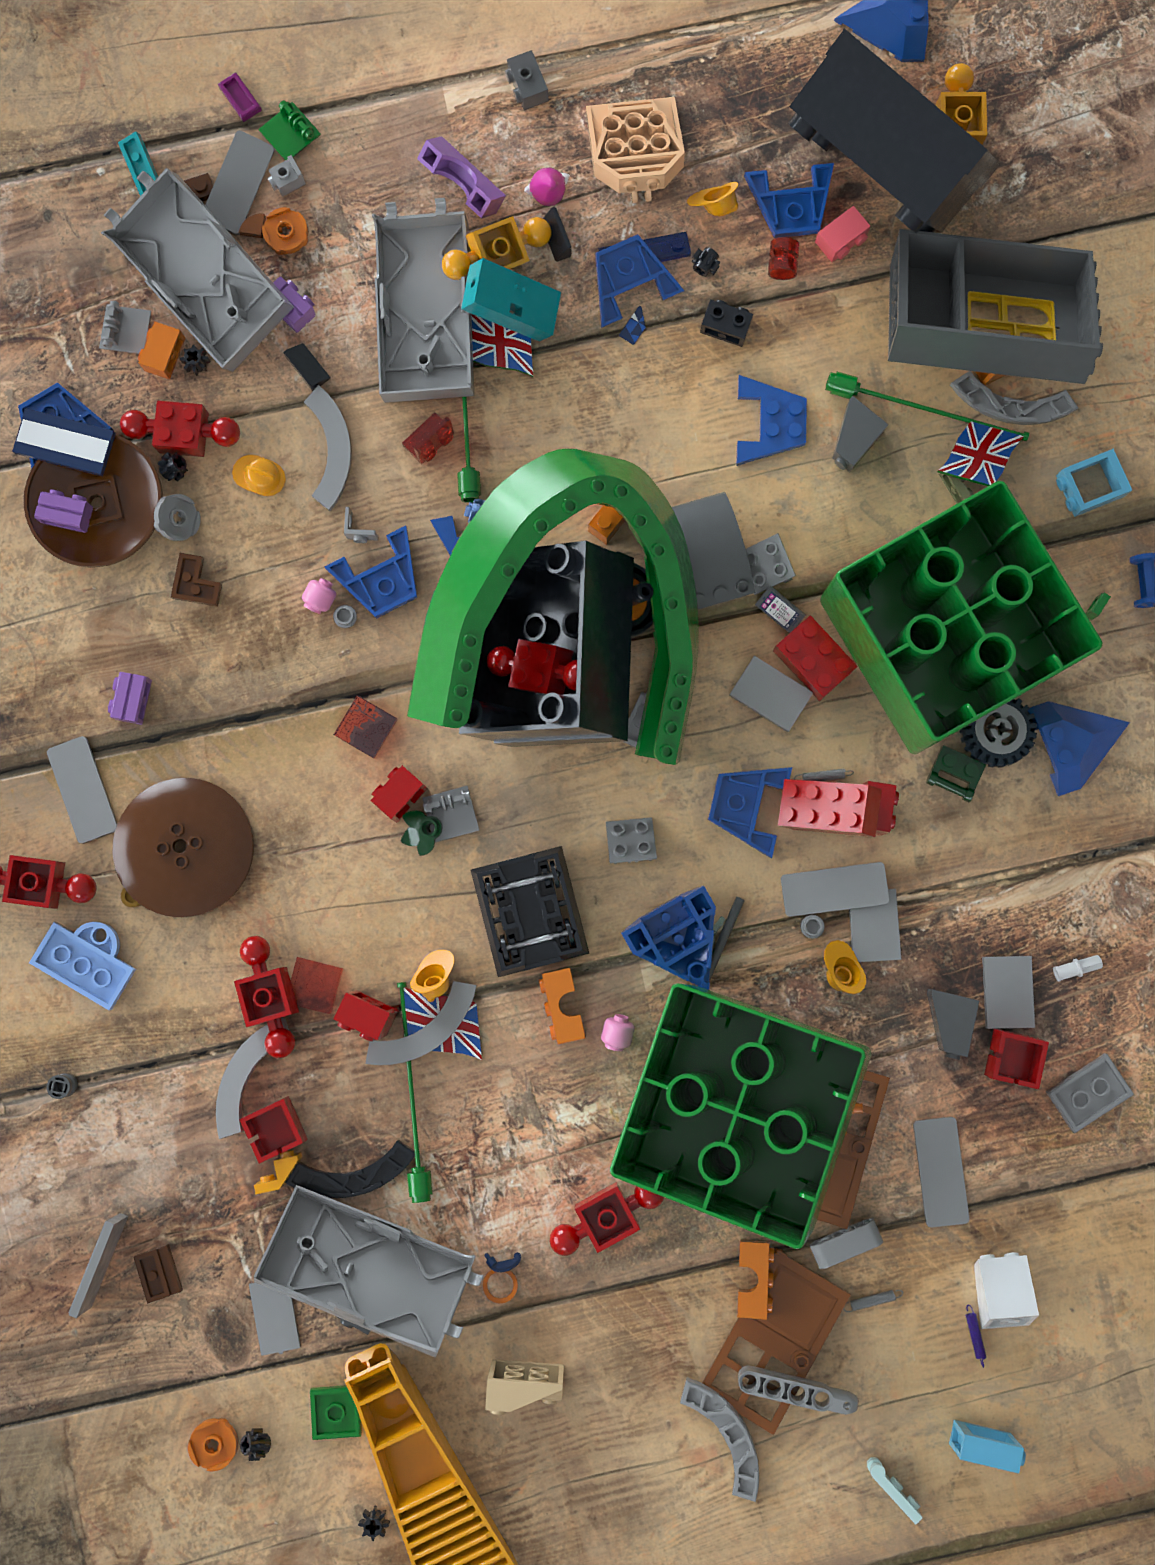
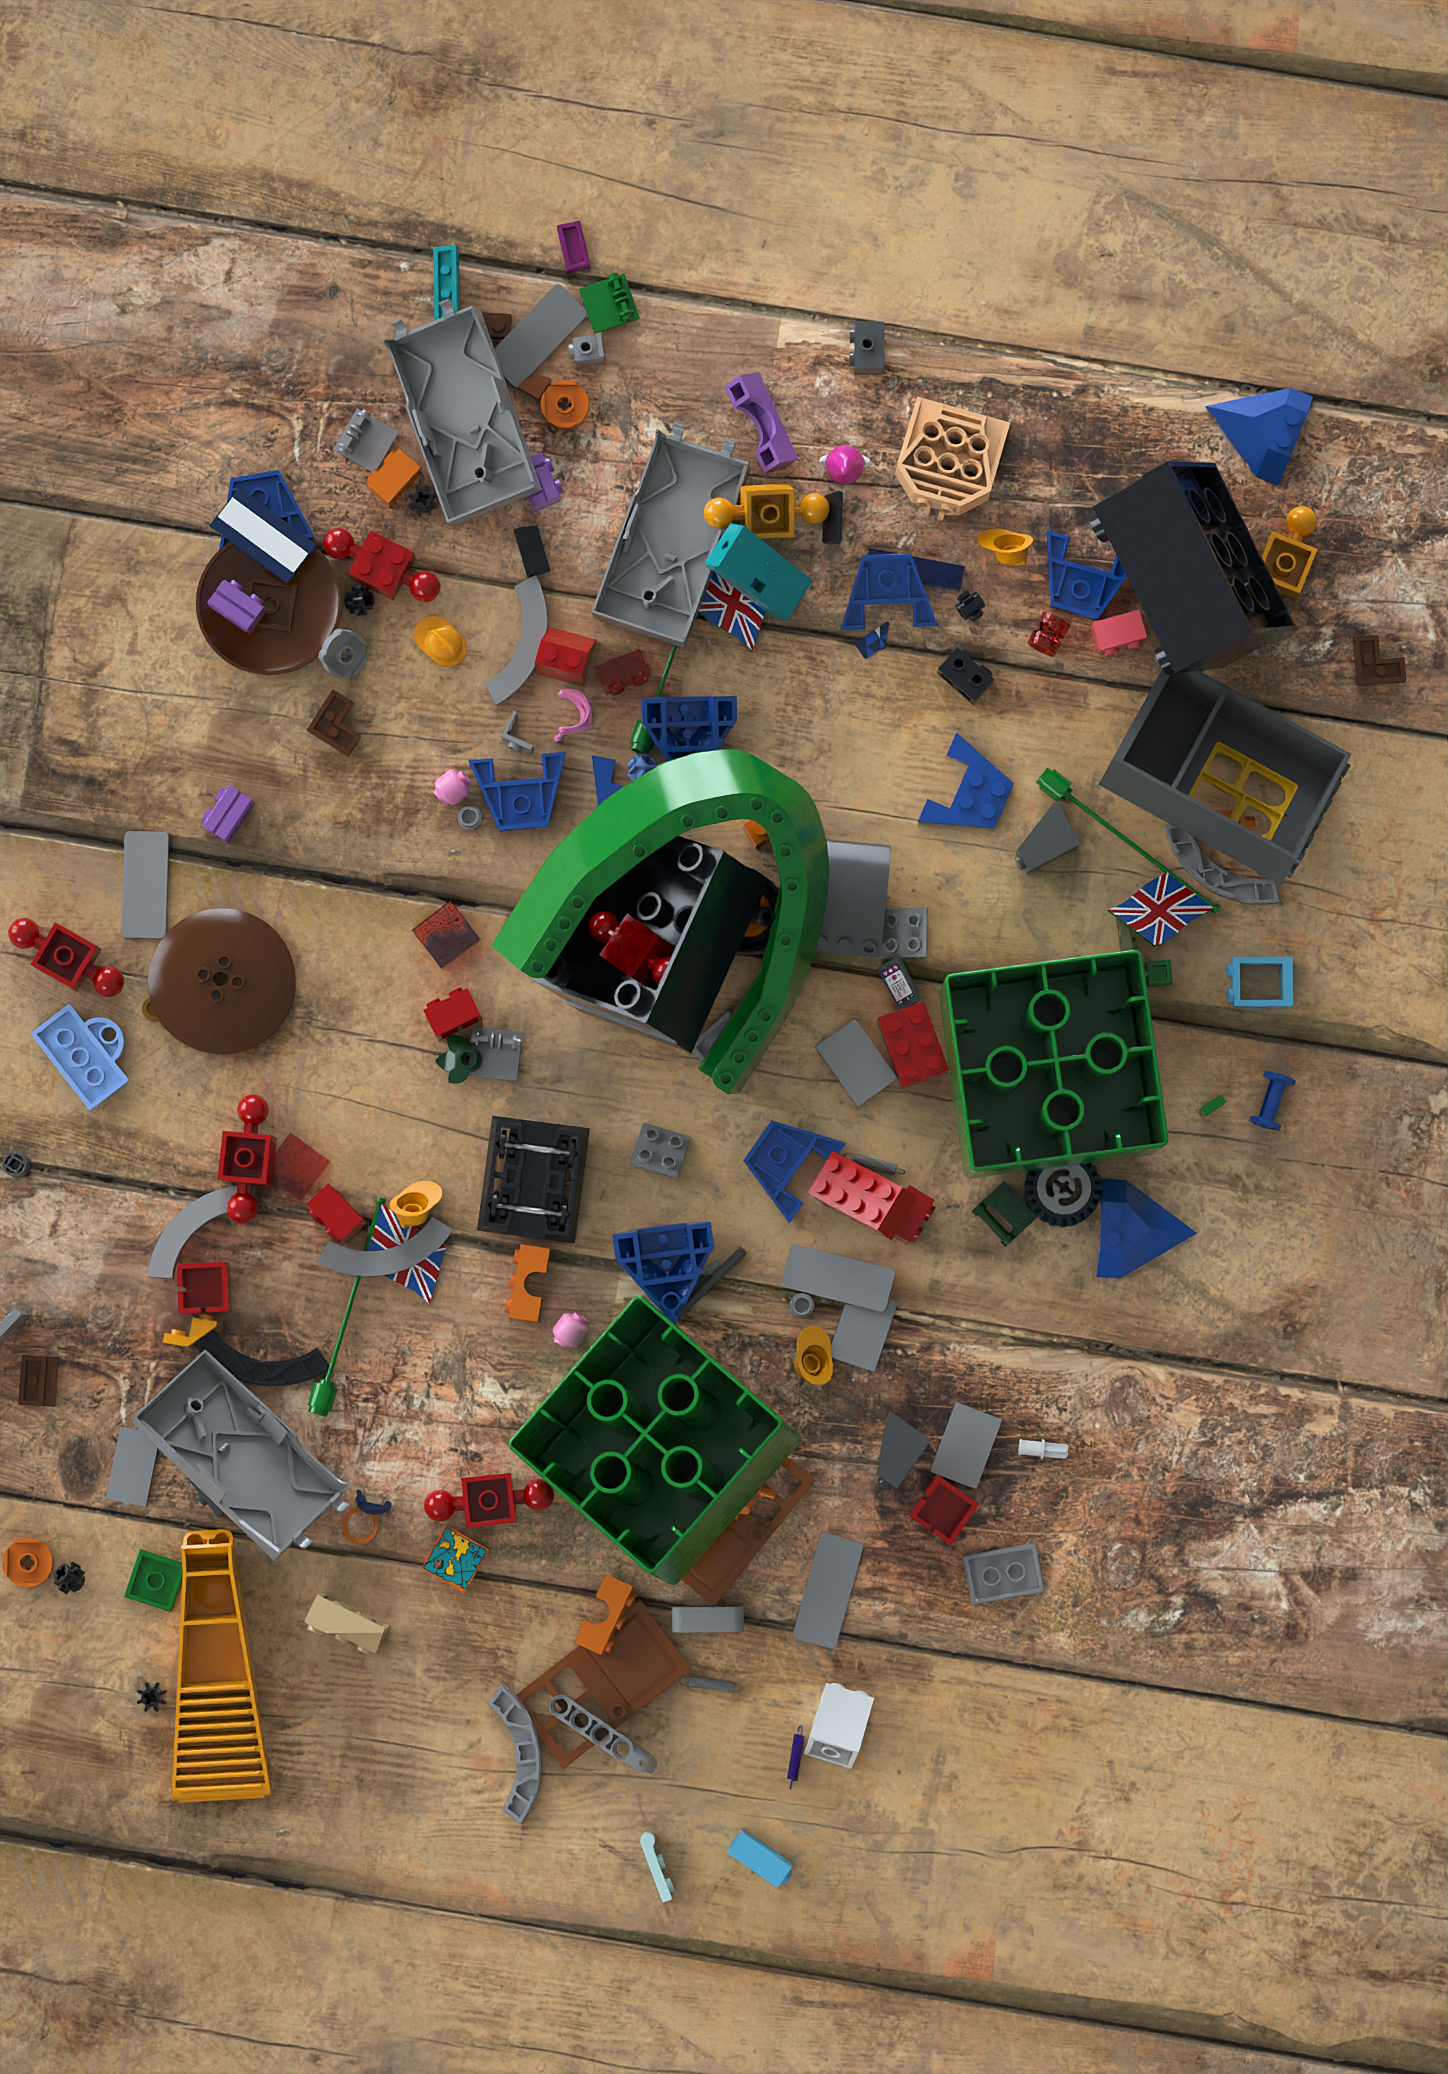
camera: 15 degrees right, 0 degrees up
none -> tile [421,1525,490,1593]
none -> red slope [534,627,596,687]
none -> bright pink helmet [554,689,592,742]
none -> blue wedge [641,696,737,761]
none -> reddish brown plate [1353,635,1406,686]

